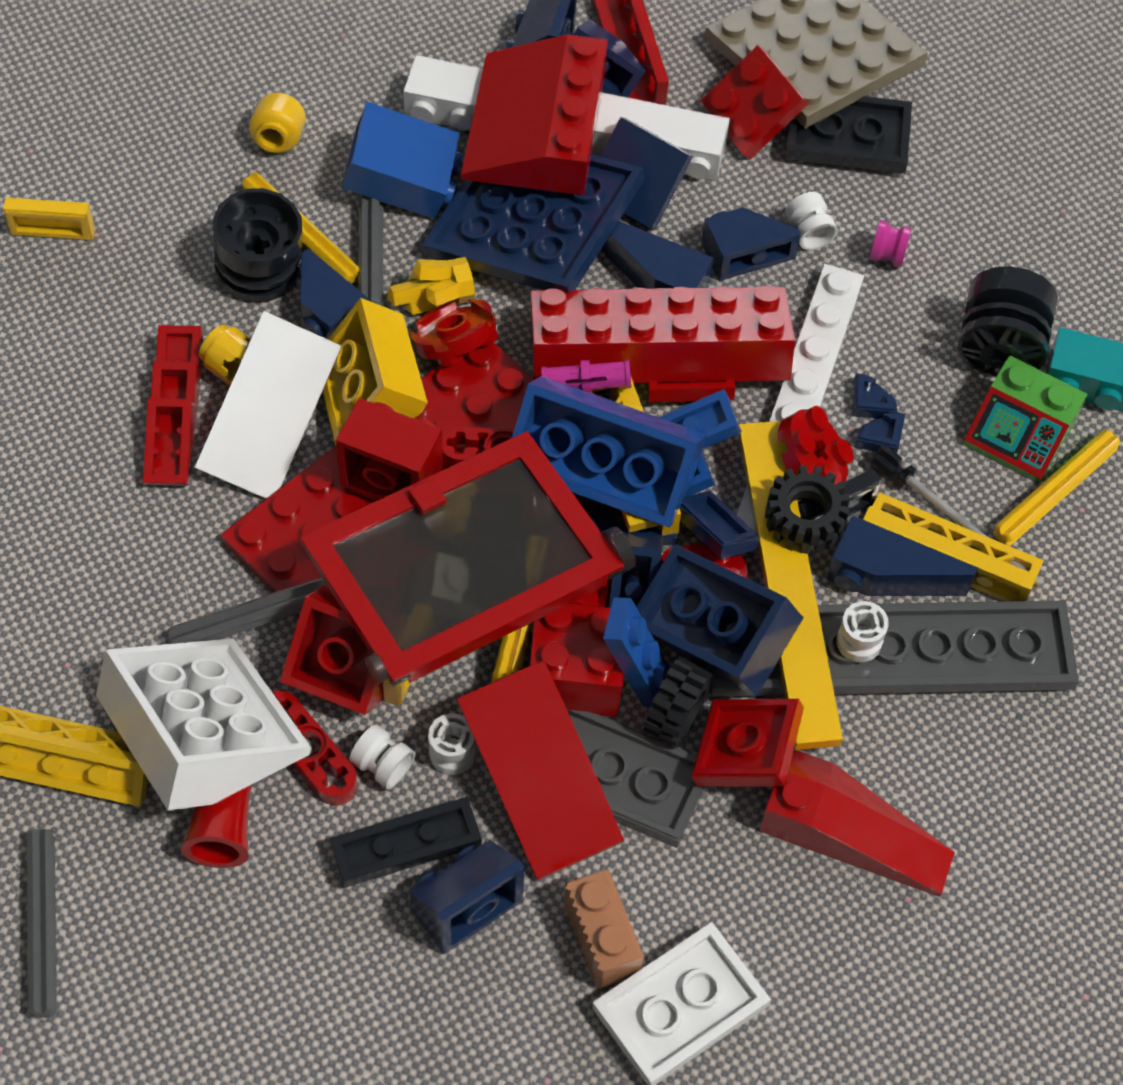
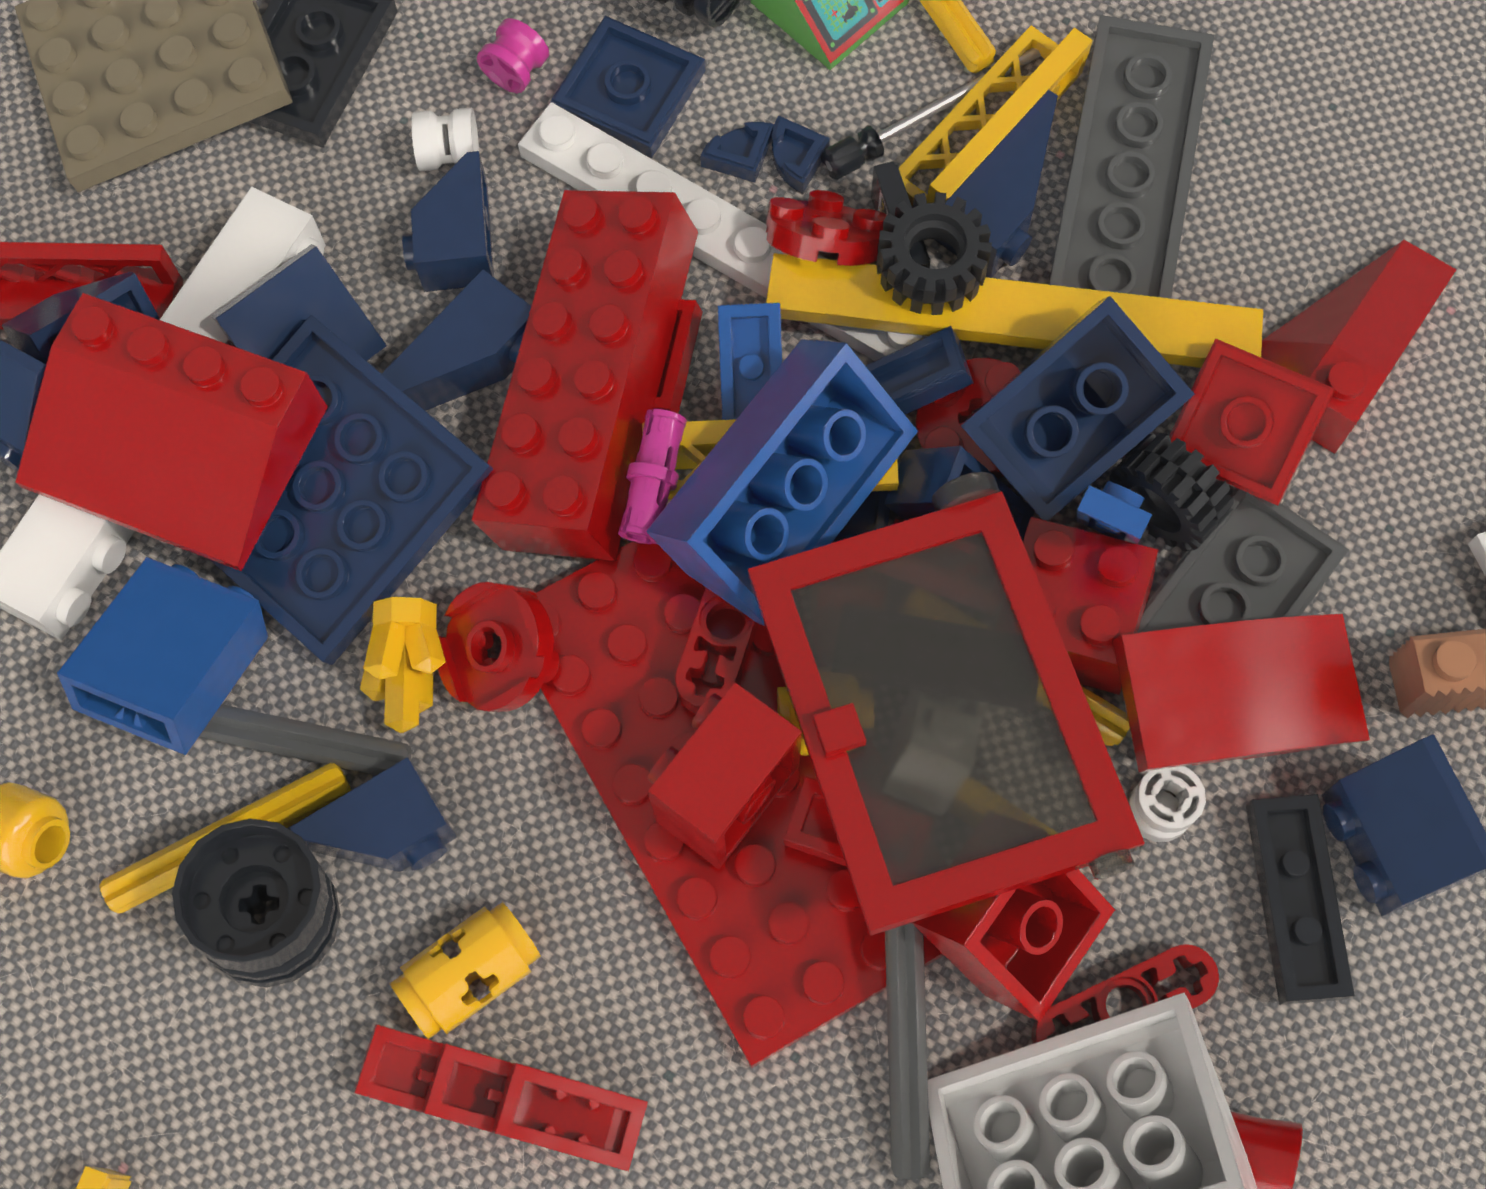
camera: 70 degrees left, 10 degrees up
white piece [194,311,341,499] -> none
yellow slope [323,298,428,445] -> none
white wheel [349,724,415,790] -> none
red plate [700,45,809,160] -> none
white wheel [837,601,889,663] -> none
none -> dark blue tile [550,16,706,158]

